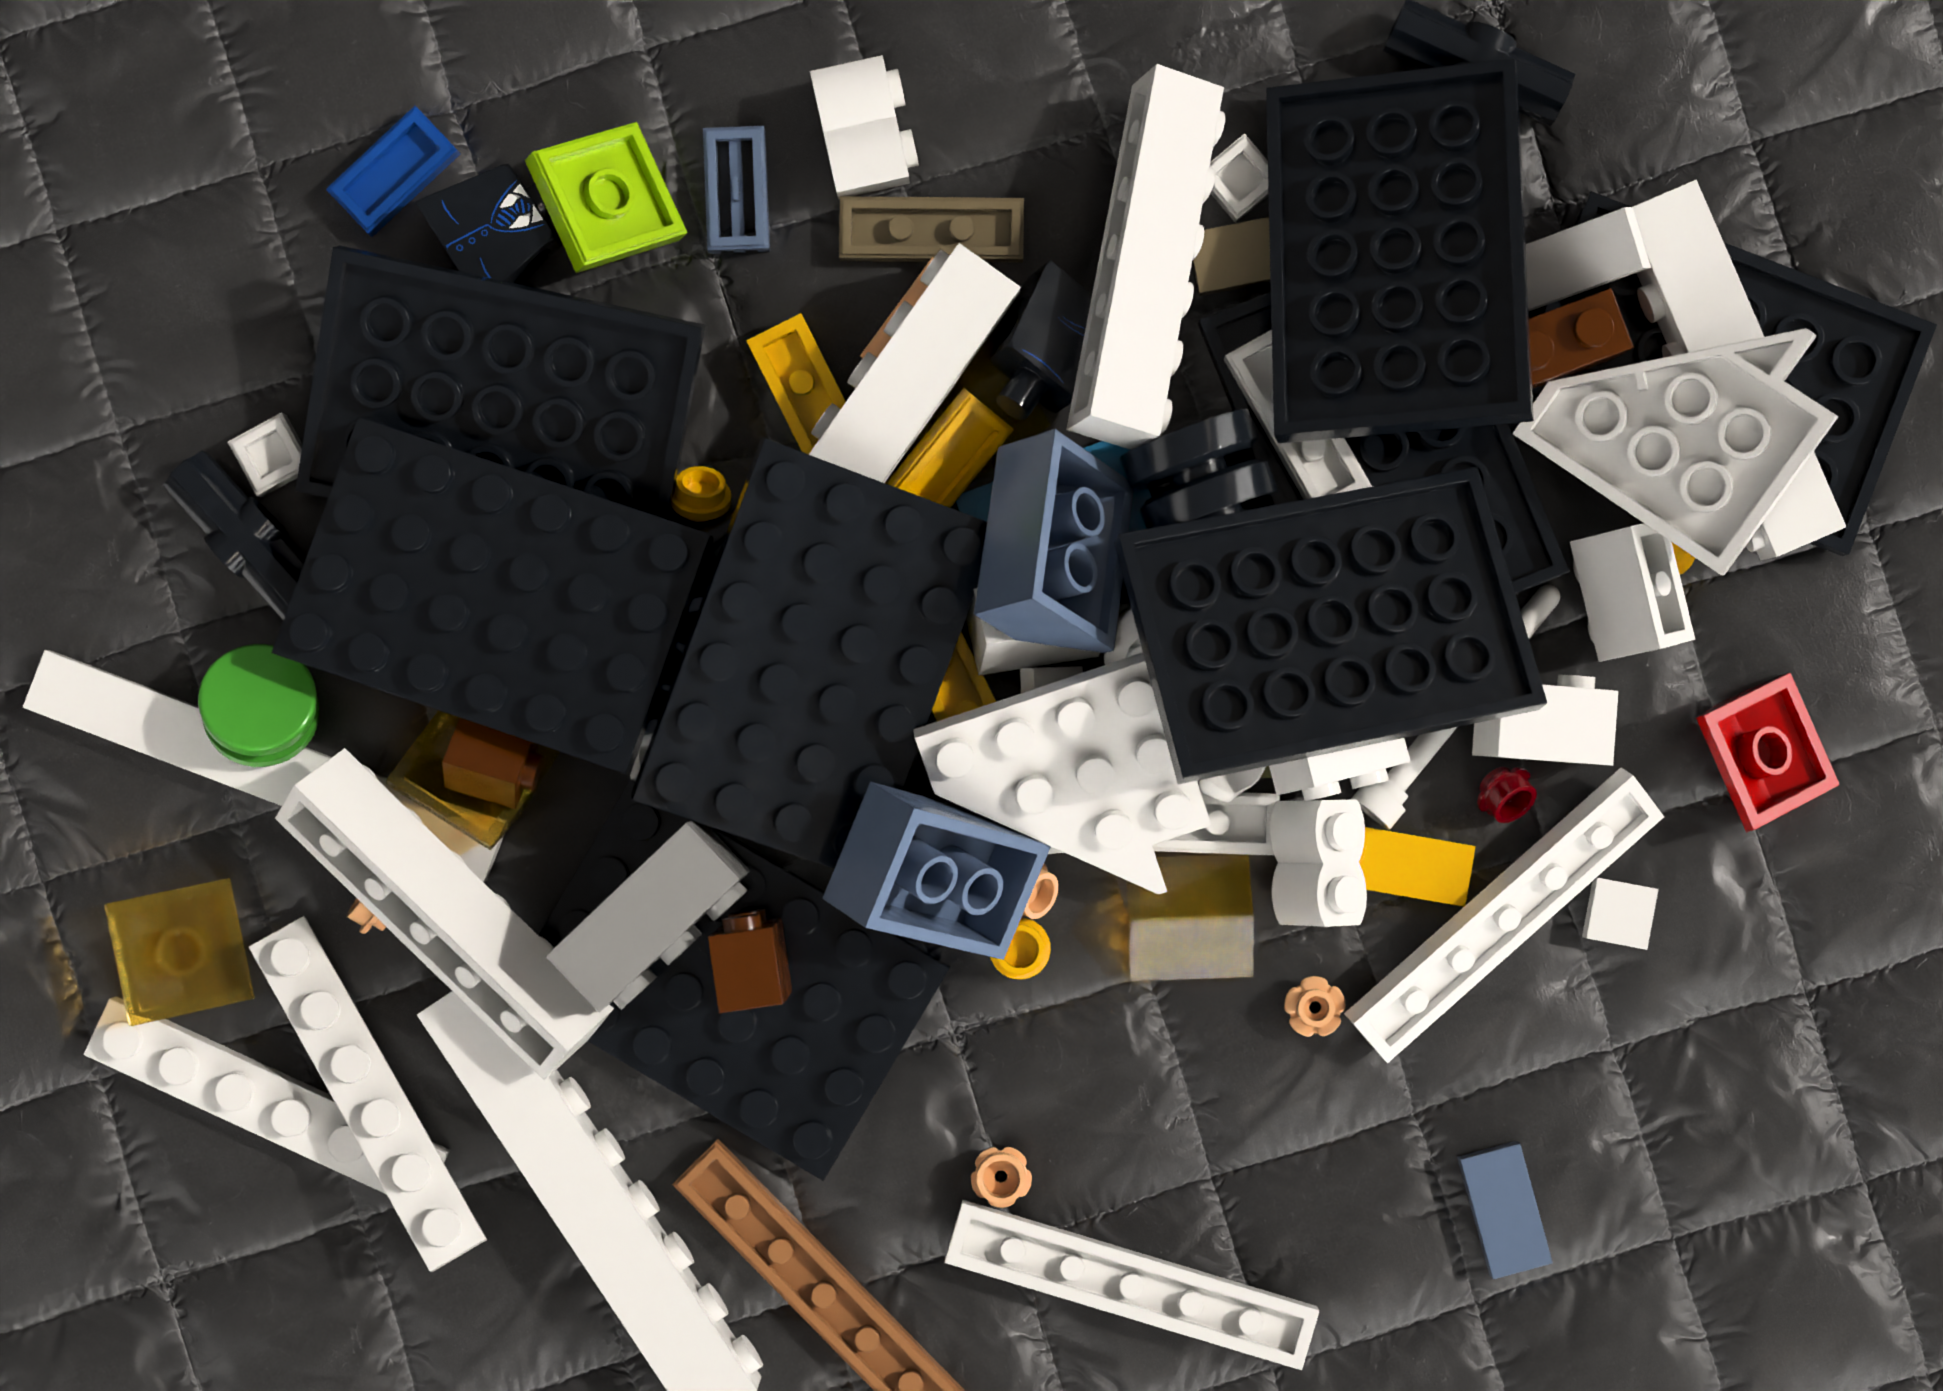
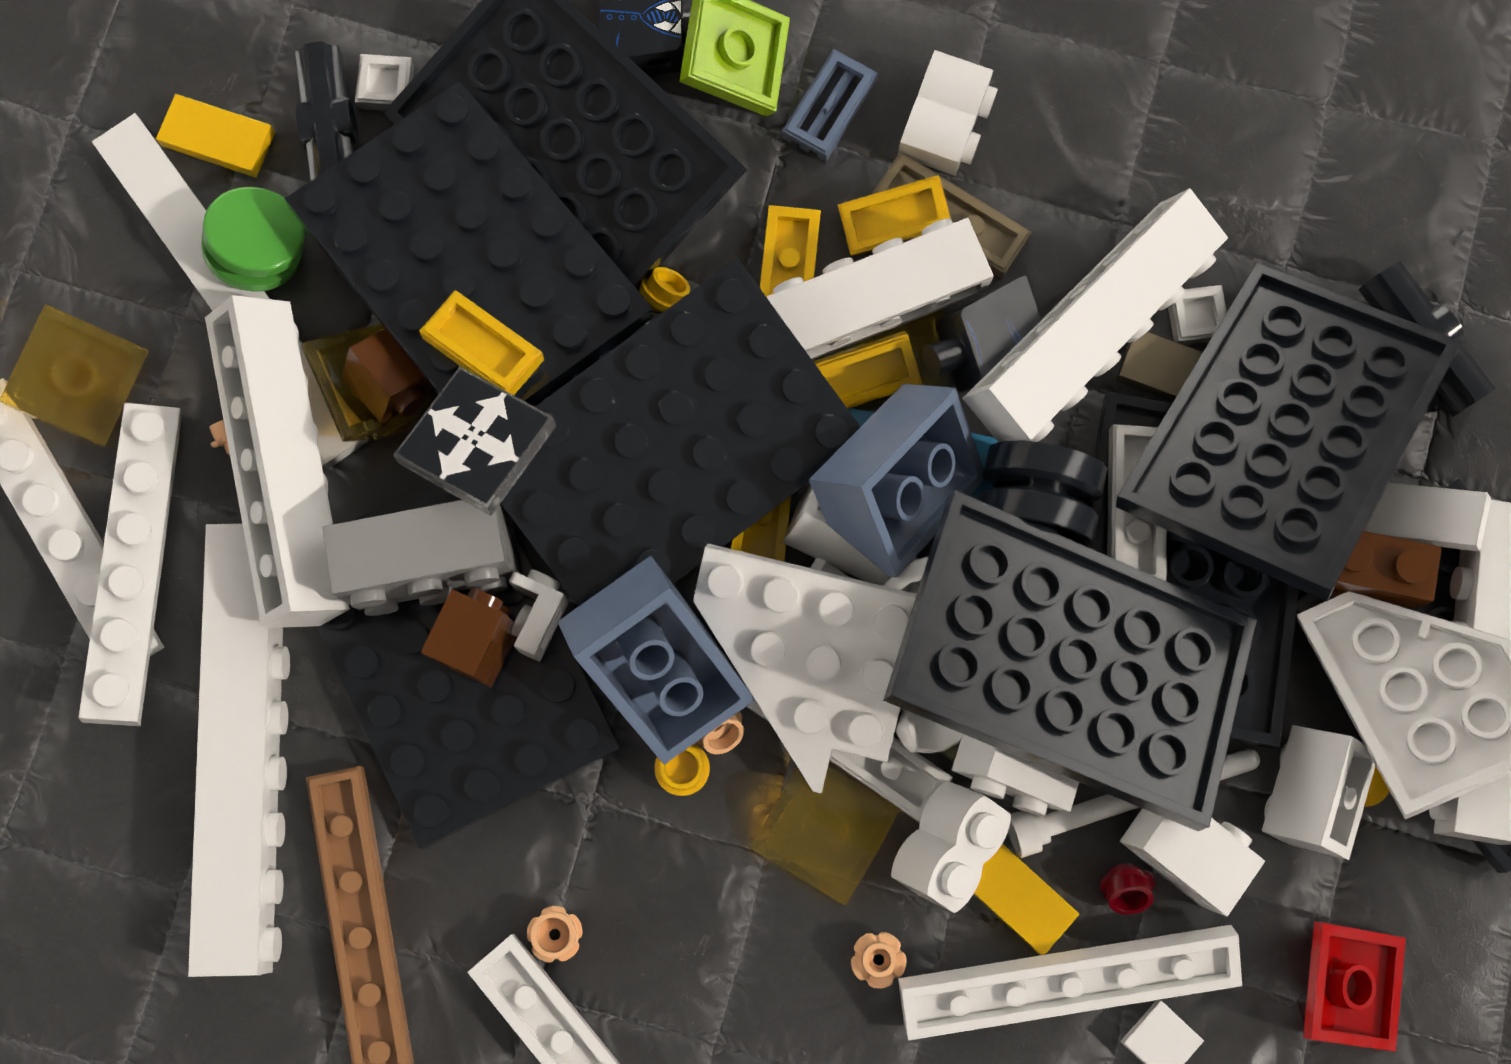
camera: 30 degrees right, 10 degrees down
none -> yellow tile [156,94,276,178]
none -> tile [394,367,556,516]
none -> yellow tile [419,290,544,397]
none -> white bracket [509,569,568,662]
none -> yellow tile [837,175,951,256]

